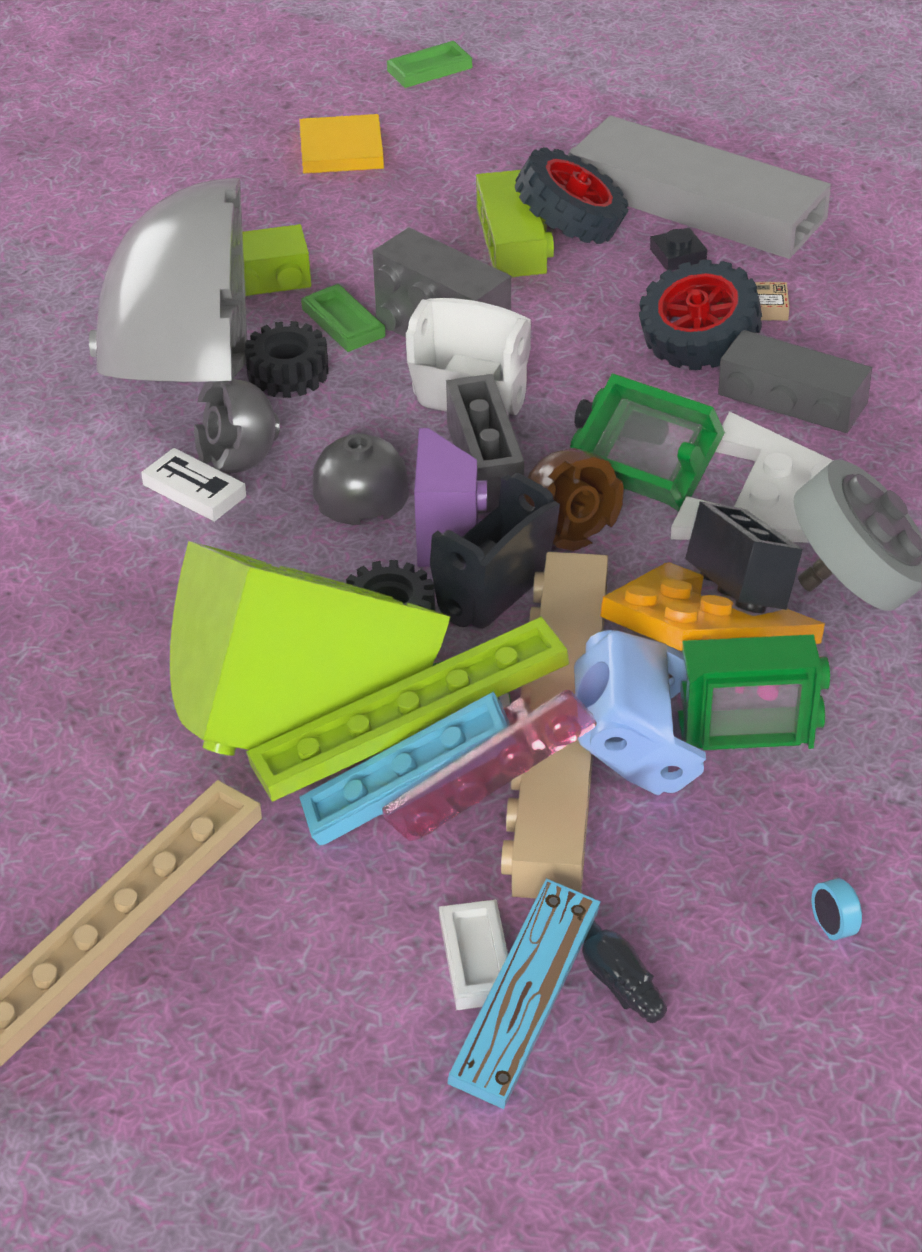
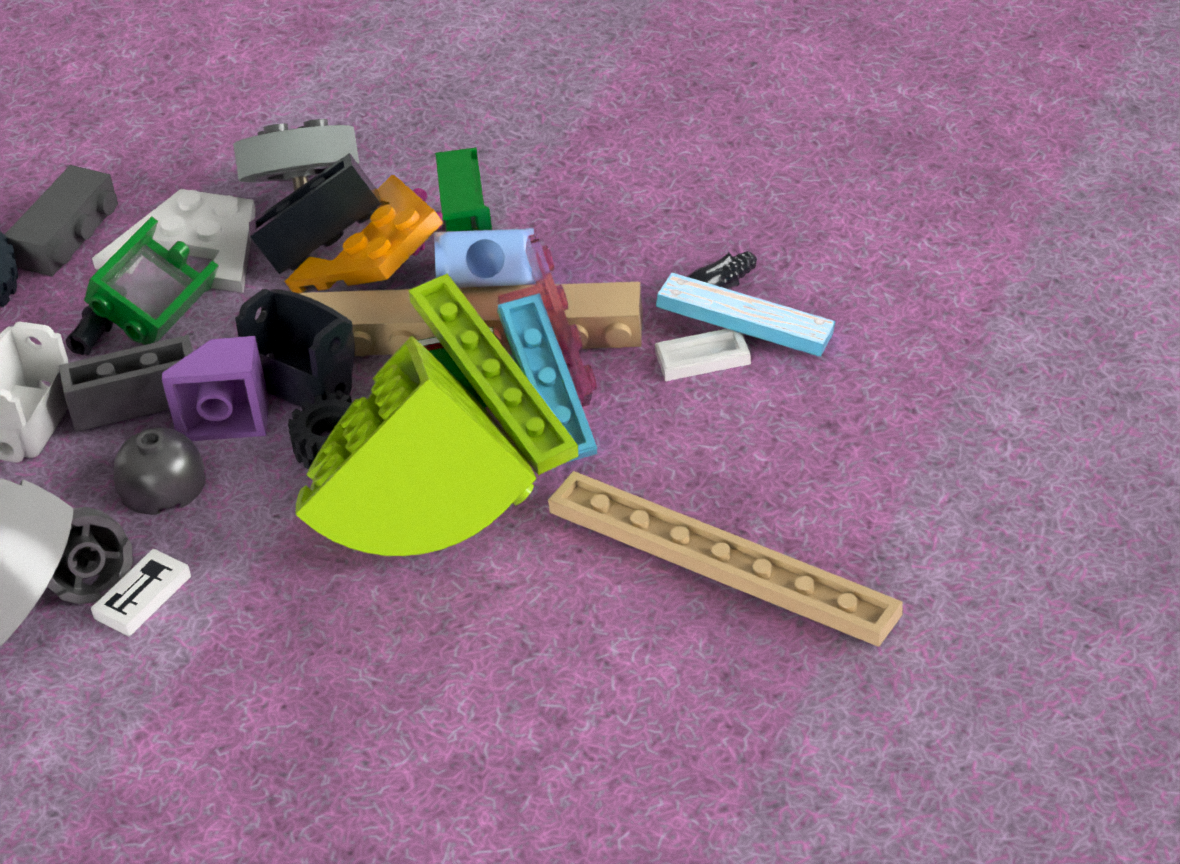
camera: 90 degrees left, 0 degrees up
reddish brown cylinder [524,448,624,551] -> none
medium azure tile [811,878,862,941] -> none

